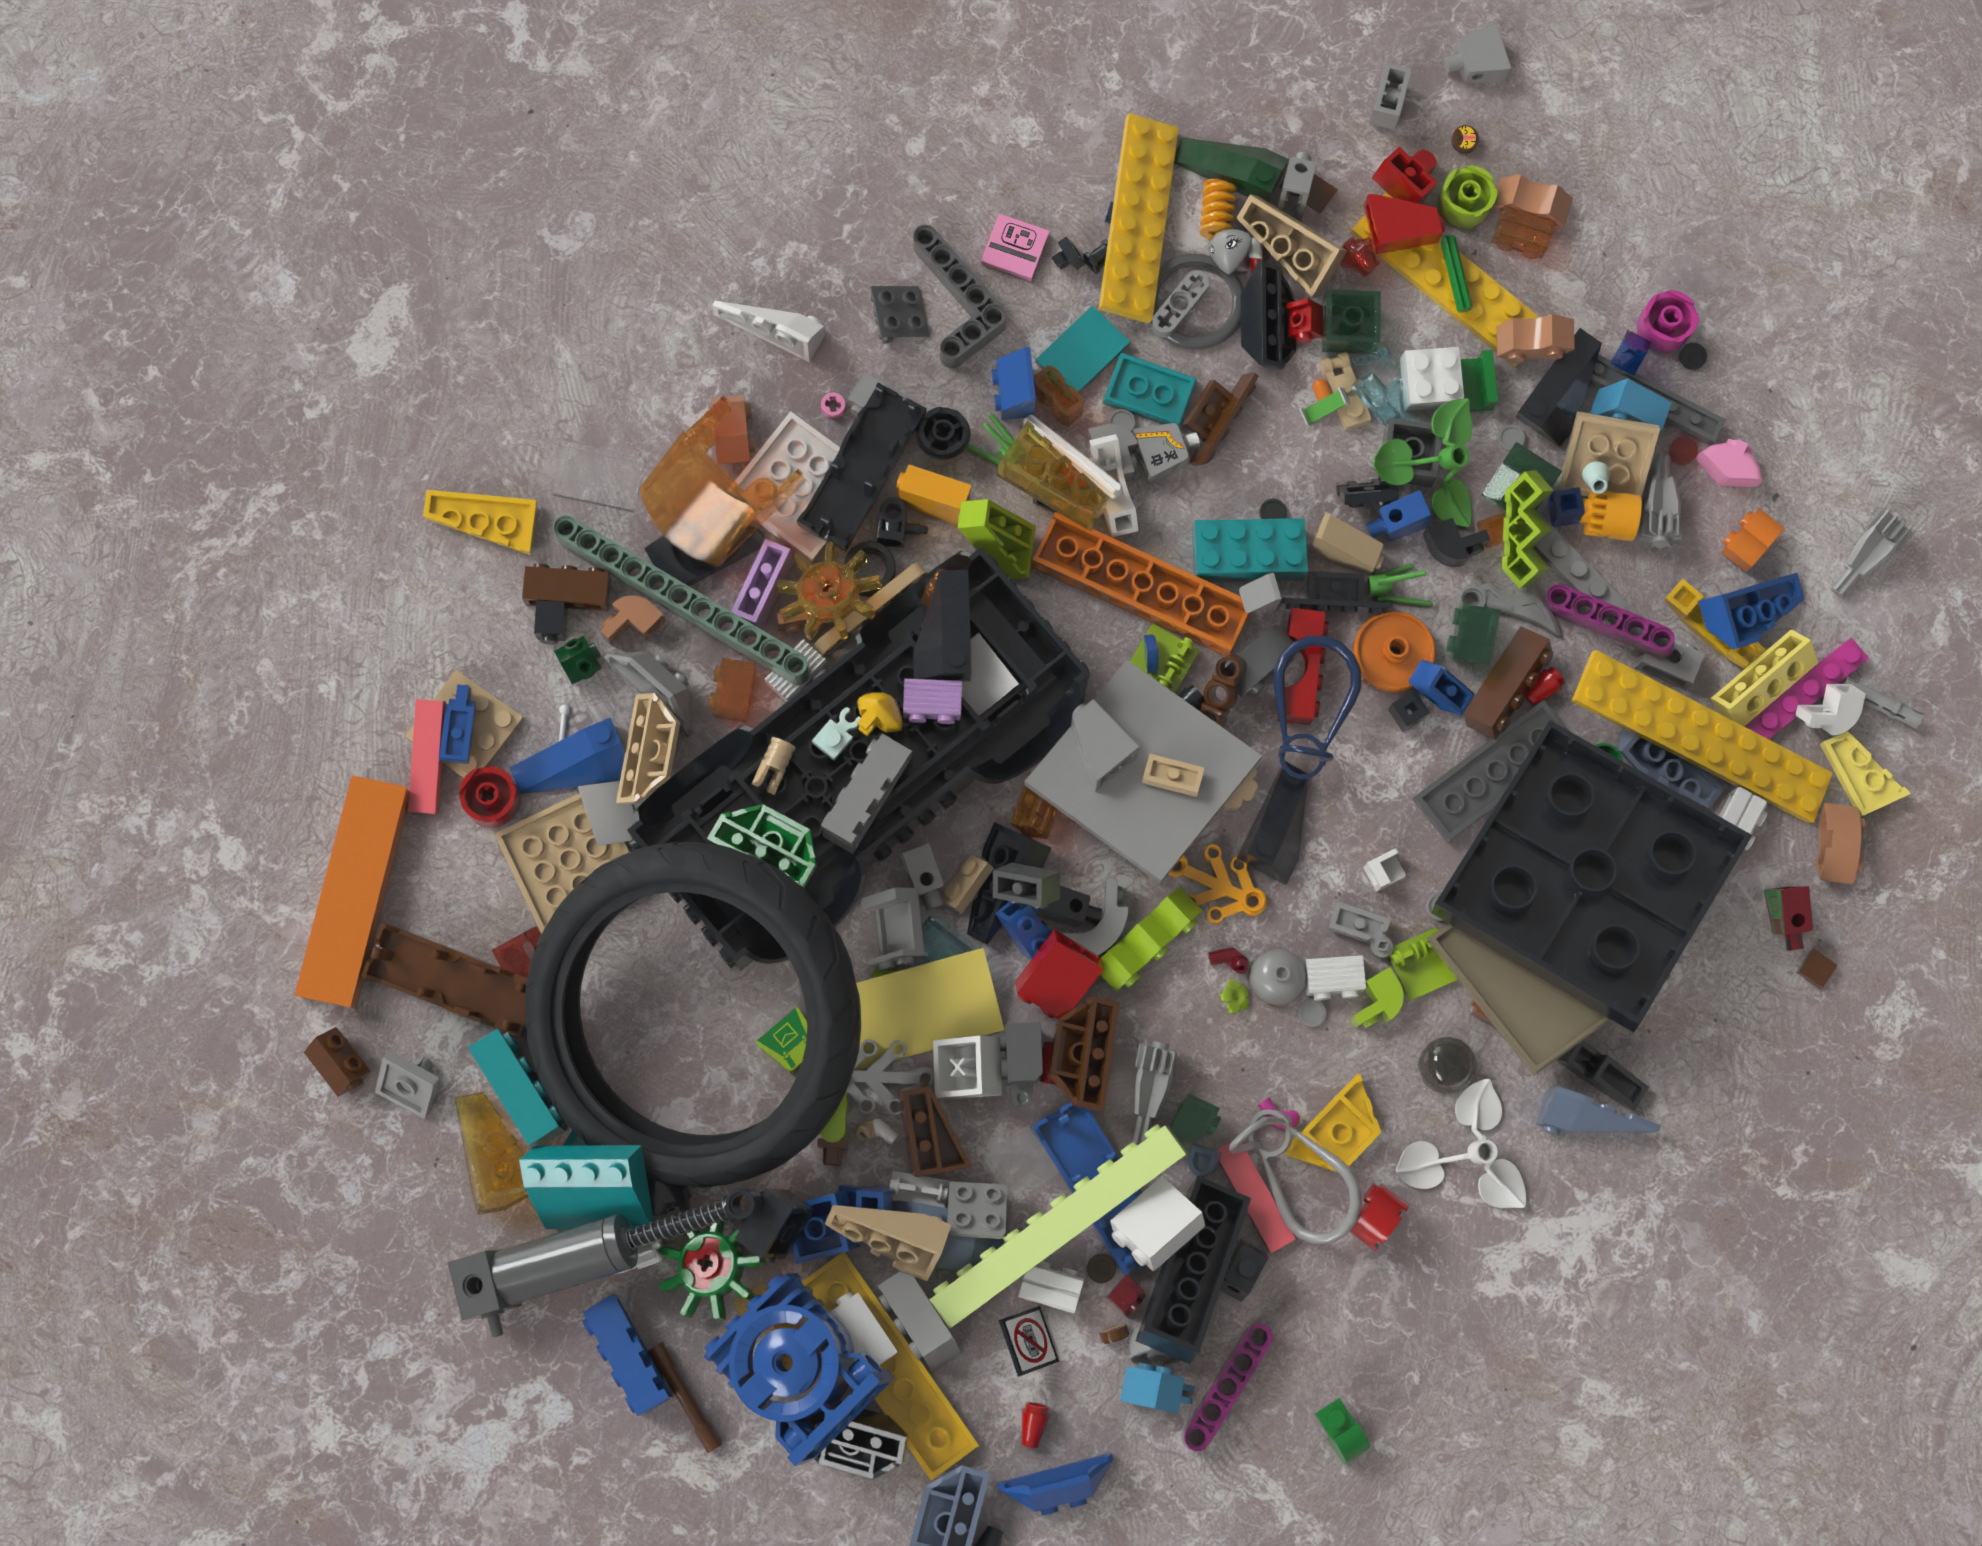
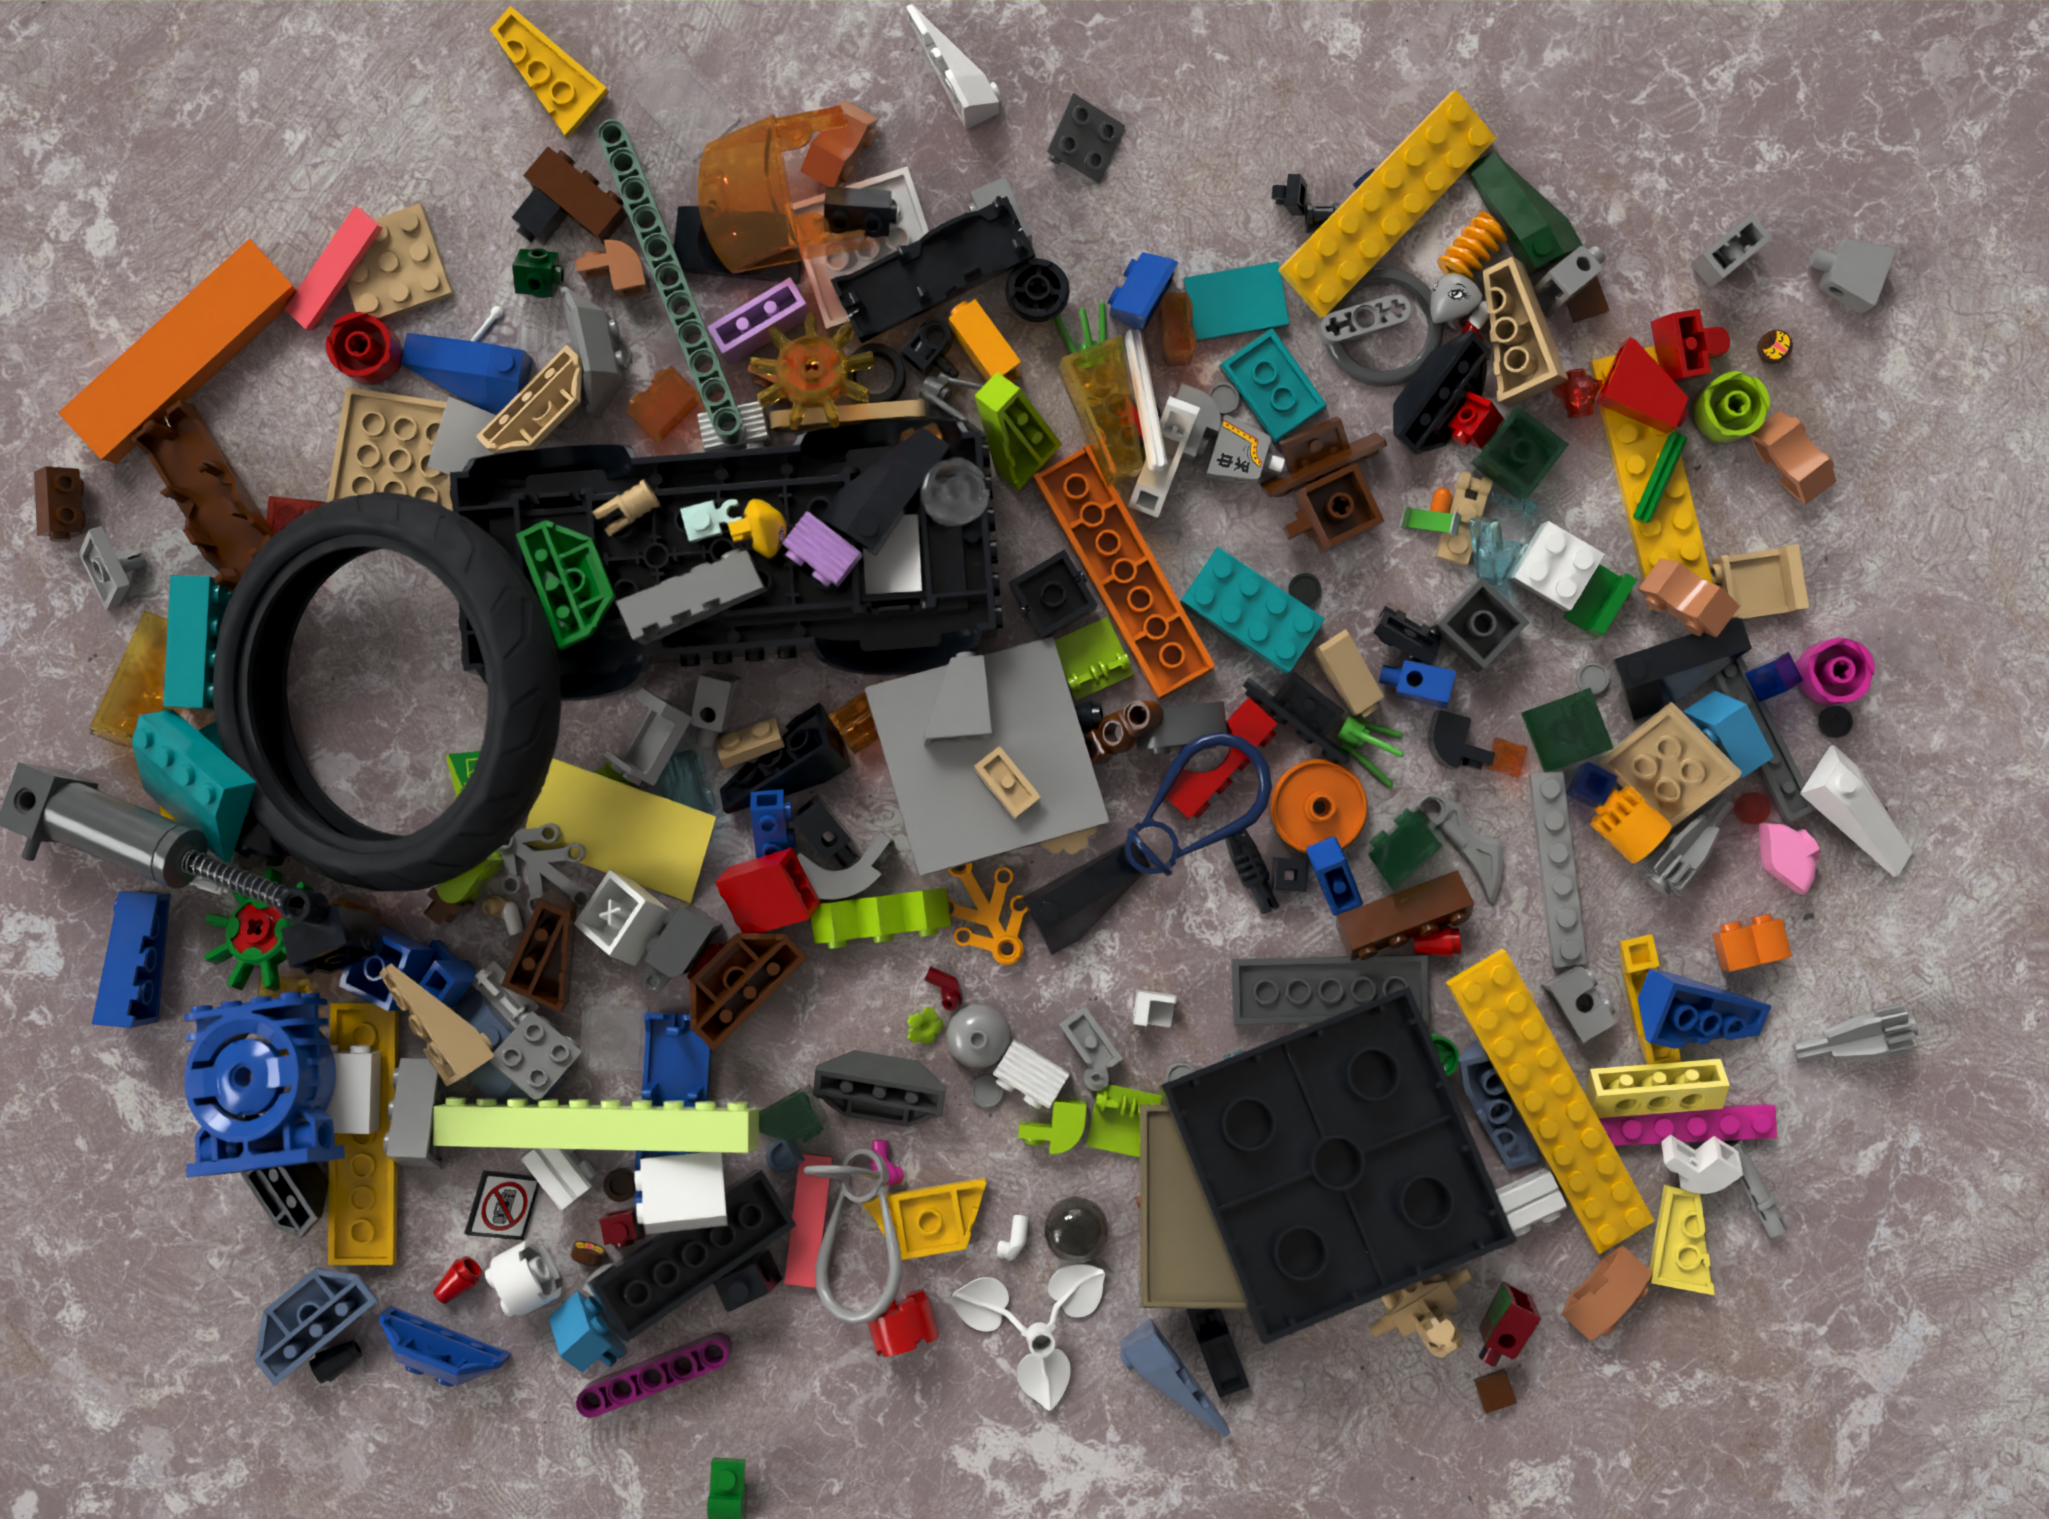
camera: 45 degrees right, 10 degrees up
blue hinge [439,684,476,764] -> none
reddish brown piece [648,1342,722,1454] -> none
bright pink bush [821,392,845,419] -> none
dark grey beam [913,224,1006,368] -> none
bright pink tile [981,214,1049,281] -> none
dark grey brick [993,863,1060,908] -> none
light grey piece [1132,1041,1181,1144] -> none
blue tile [1144,634,1158,674] -> none
light grey slope [1239,573,1282,616] -> none
bright green plant [1373,398,1473,527] -> none
clear orange brick [1491,206,1555,259] -> none
lime brick [1502,470,1554,589] -> none
magenta beam [1546,584,1675,658] -> none
light aqua cone [1582,461,1610,494] -> none
none -> white brick [485,1238,561,1317]
none -> dark grey wedge [813,1050,947,1127]
none -> black brick [824,186,897,238]
none -> dark grey plant [919,372,986,439]
none -> clear cylinder [920,457,990,527]
none -> white arm [996,1215,1029,1261]
none -> black brick [1009,549,1098,640]
none -> black hinge [1225,829,1280,915]
none -> reddish brown hinge [1283,463,1385,554]
none -> tan piece [1368,1268,1472,1358]
none -> tan panel [1710,544,1809,621]
none -> white wedge [1800,745,1913,877]

